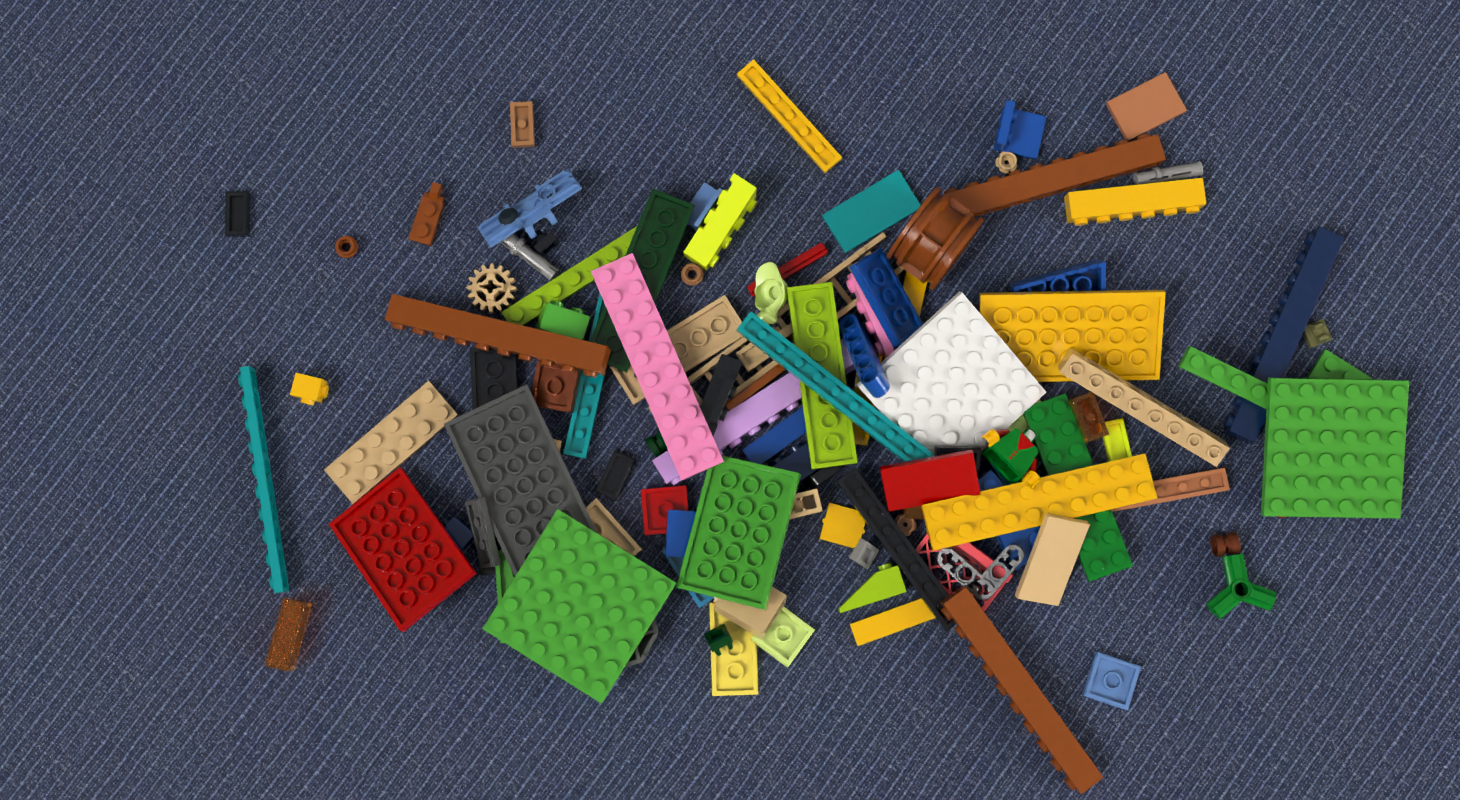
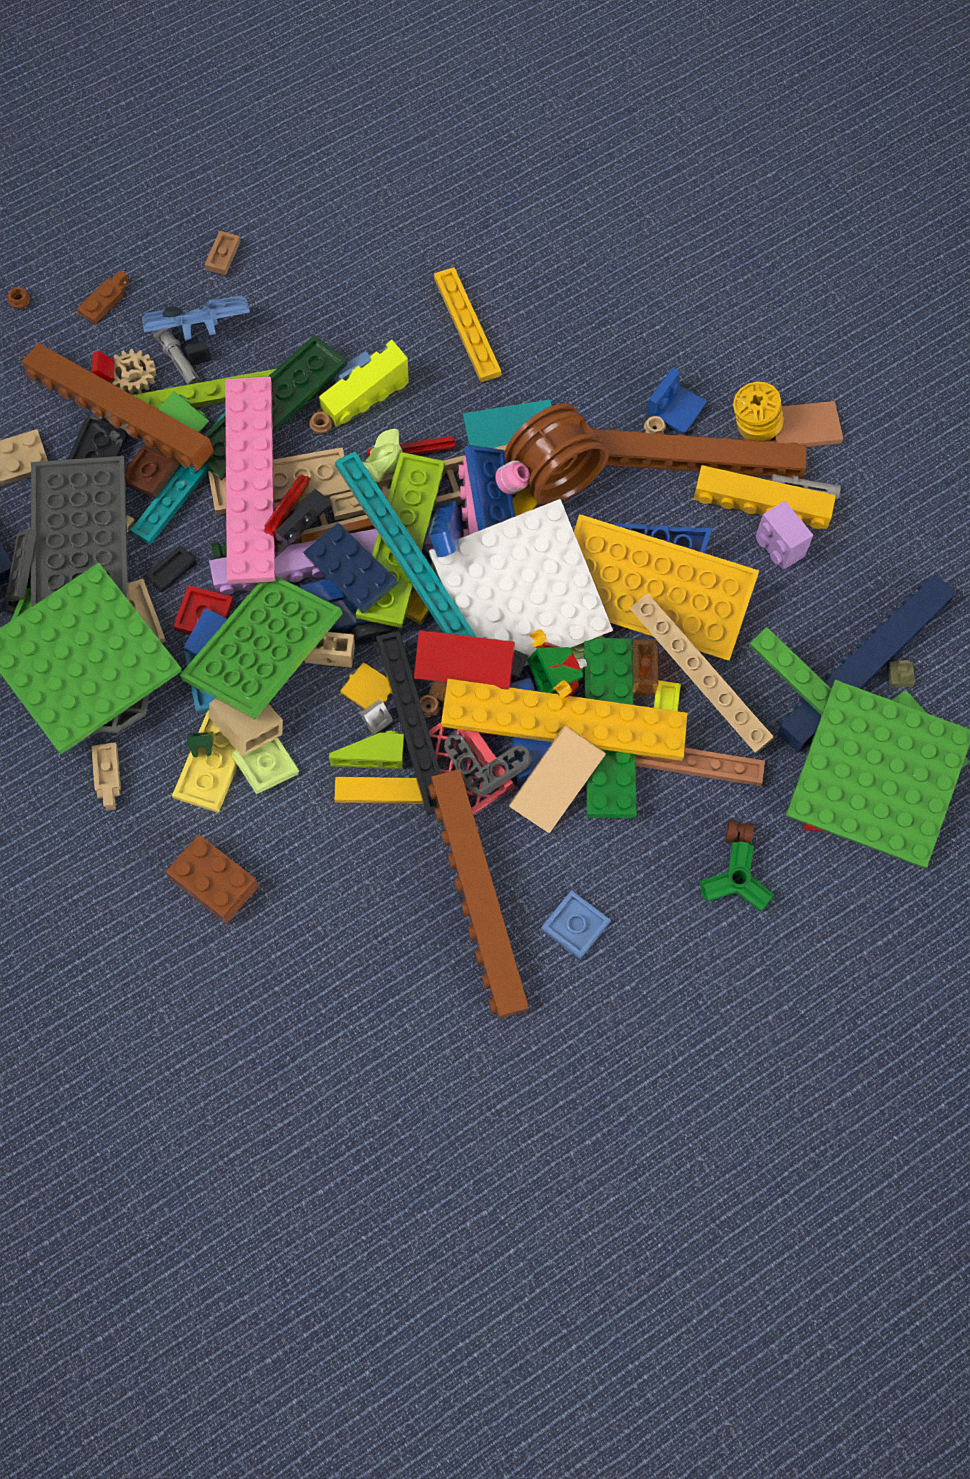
camera: 15 degrees right, 15 degrees down
none -> red tile [91,350,115,382]
none -> tan hinge [91,742,121,811]
none -> dark orange brick [166,834,258,924]
none -> red axle [264,474,310,536]
none -> dark blue plate [303,523,398,614]
none -> bright pink head [495,461,530,494]
none -> yellow wheel [733,382,784,442]
none -> lavender brick [756,501,813,570]

